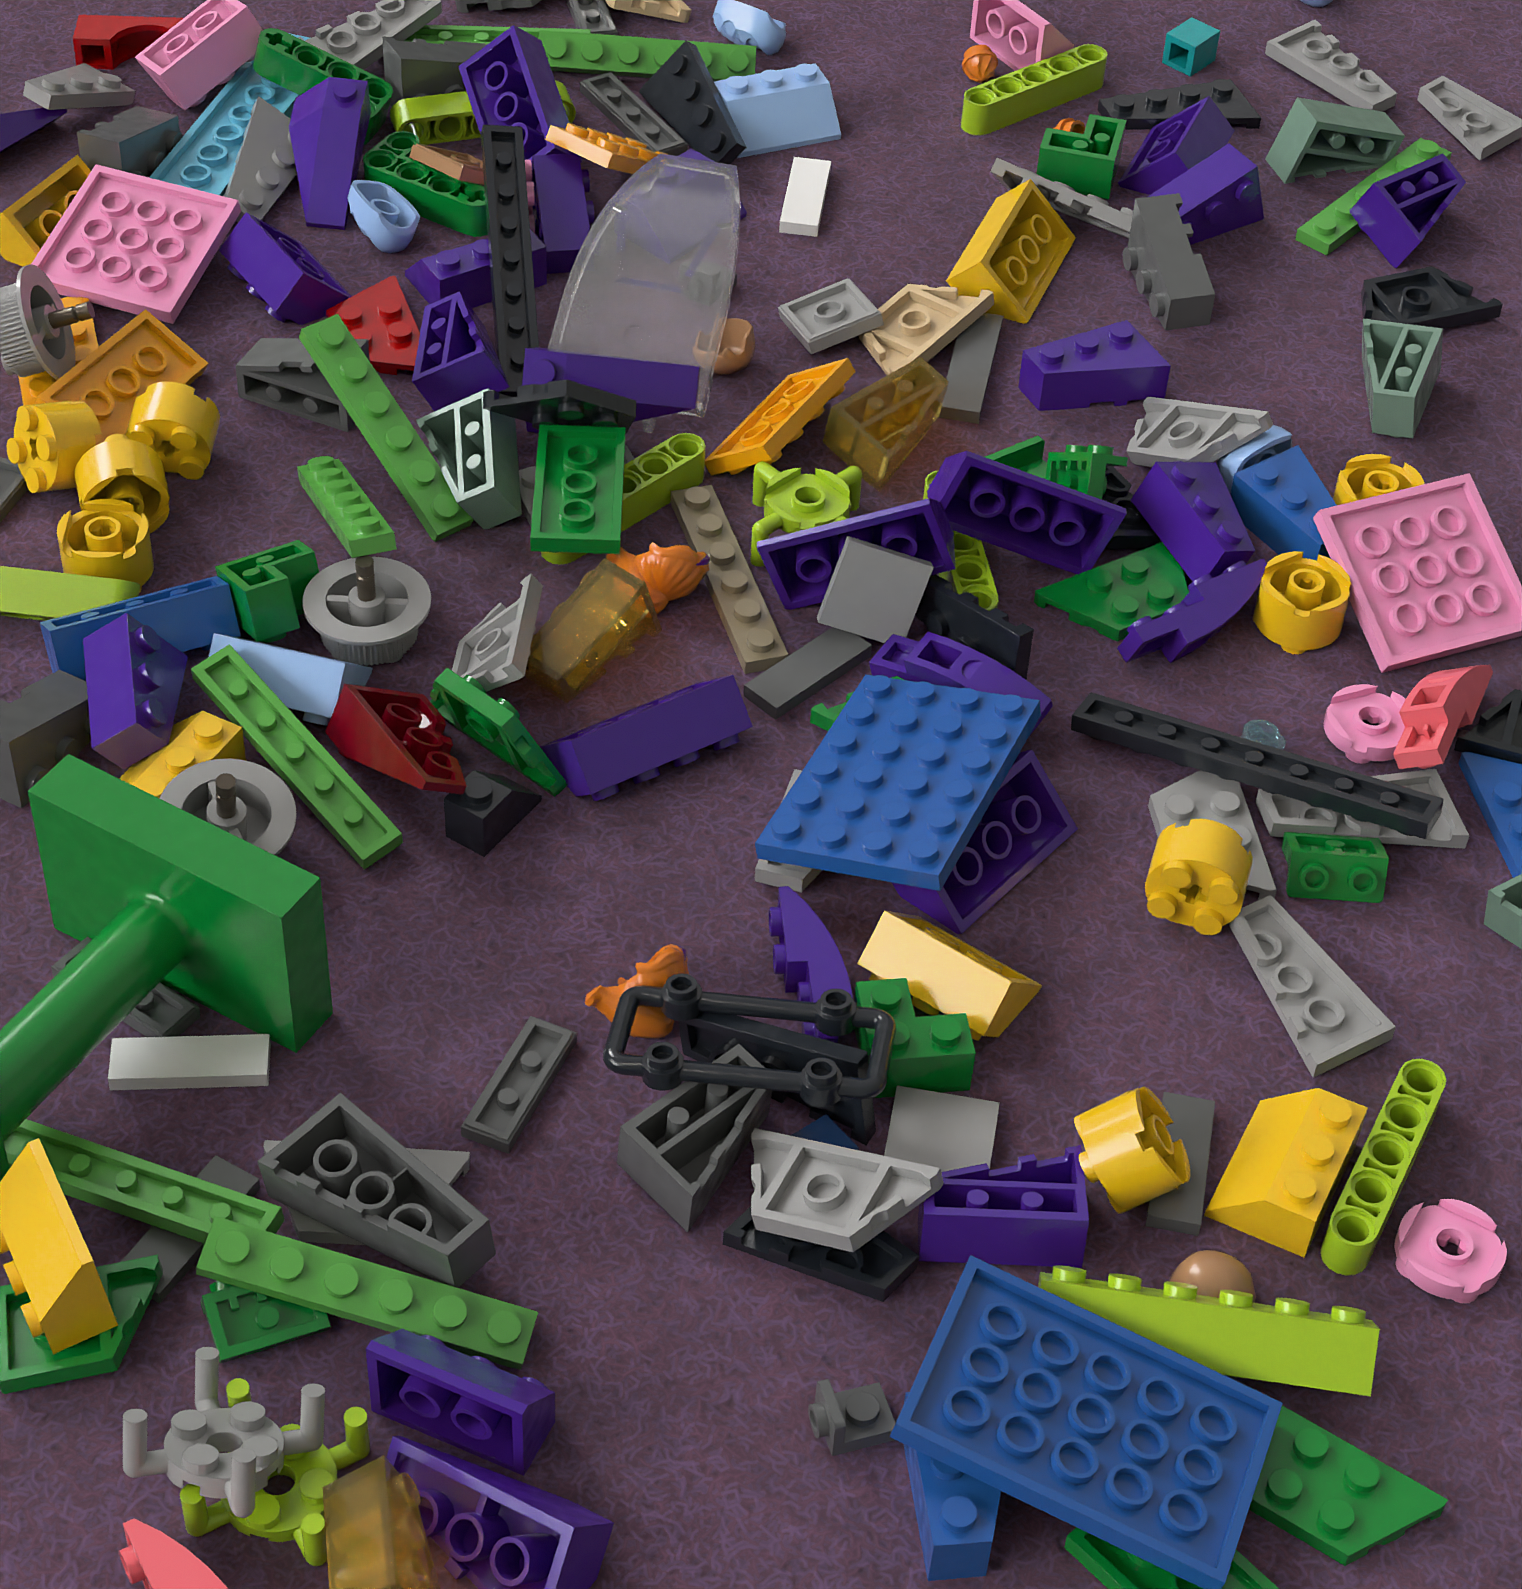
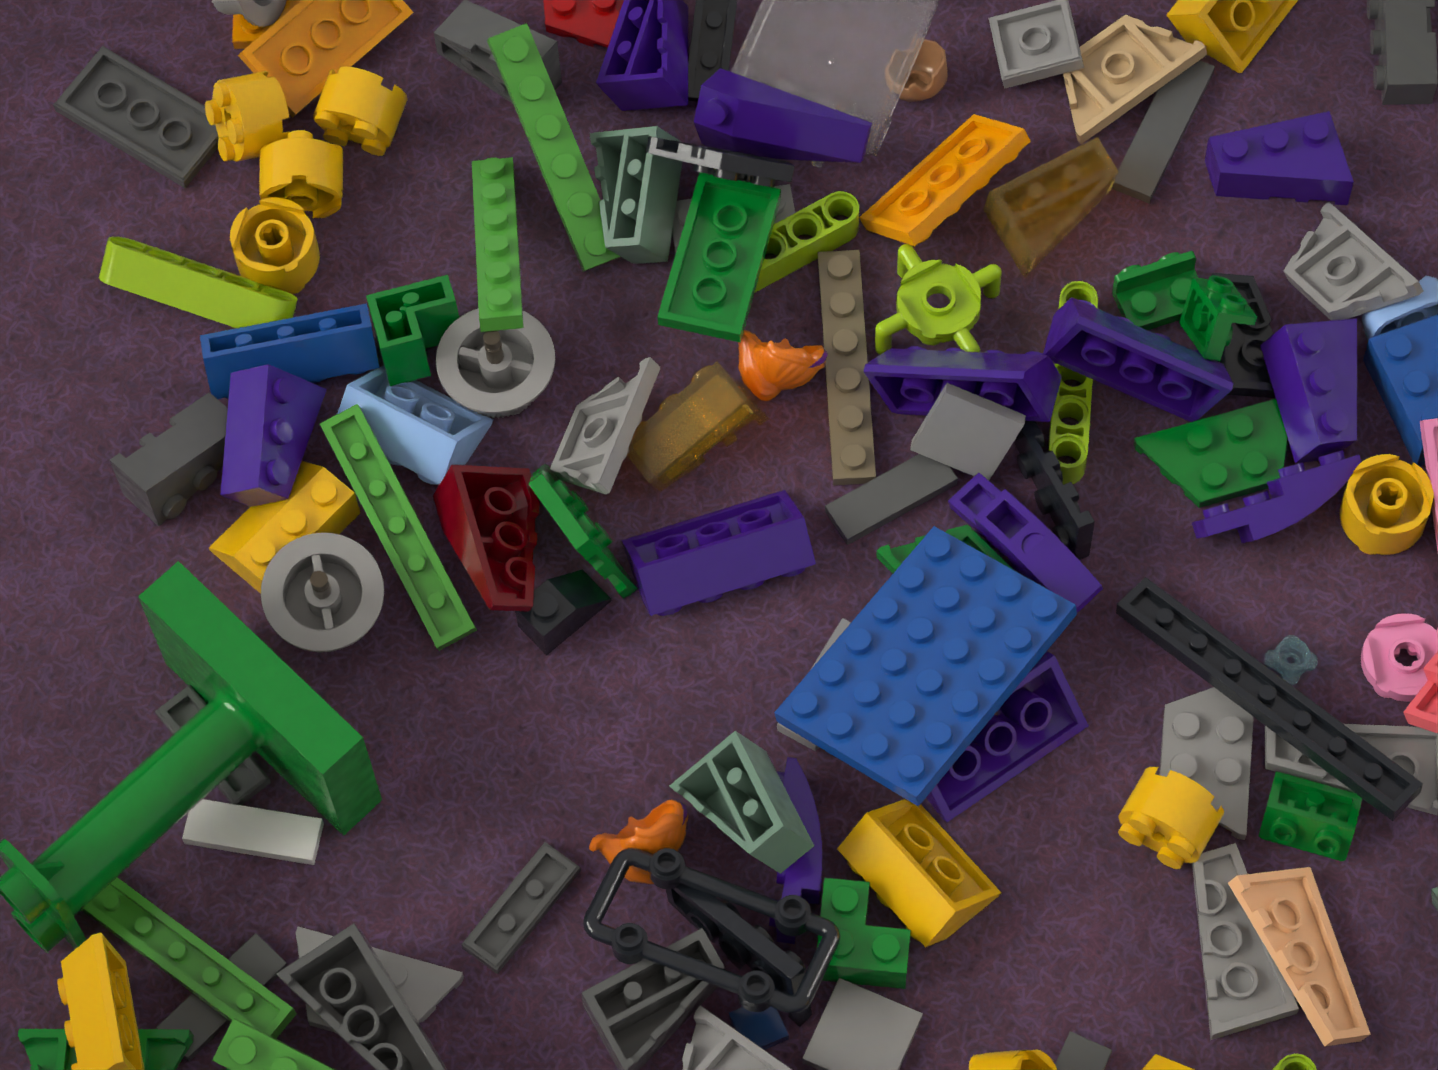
camera: 20 degrees right, 20 degrees up
none -> sand green wedge [669,731,814,874]
none -> light nougat wing [1228,867,1371,1047]

